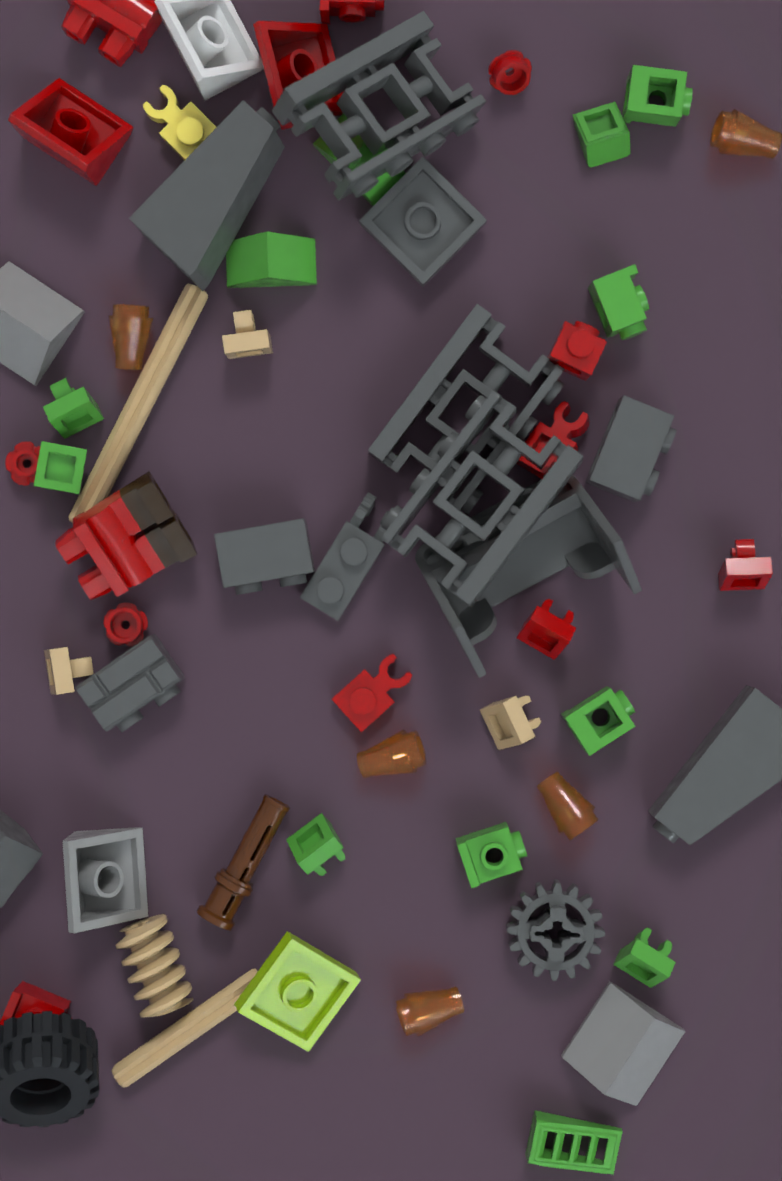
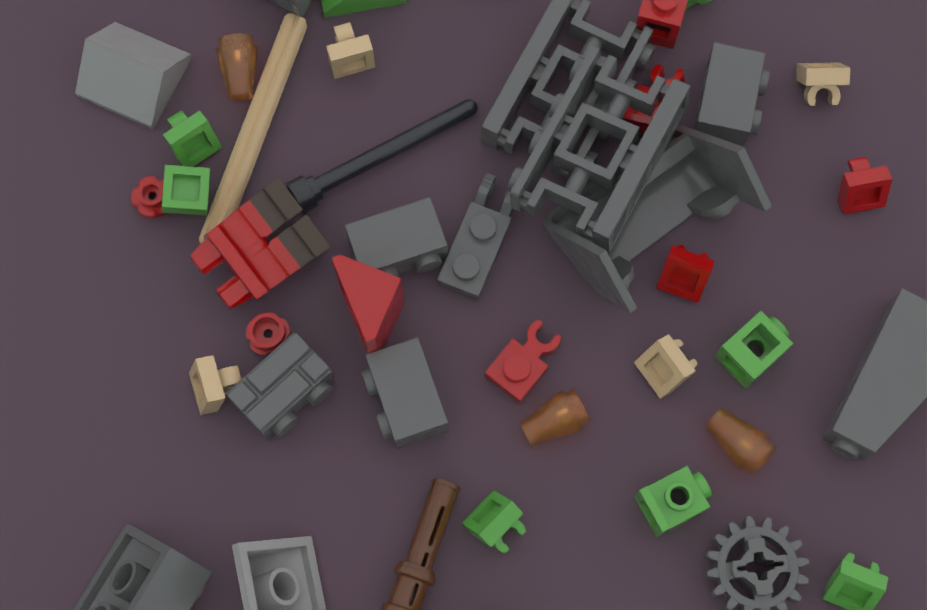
camera: 15 degrees left, 15 degrees down
none -> black piece [285,99,478,214]
none -> red slope [331,255,404,354]
none -> dark grey brick [361,337,448,449]
none -> tan tile [796,62,850,106]

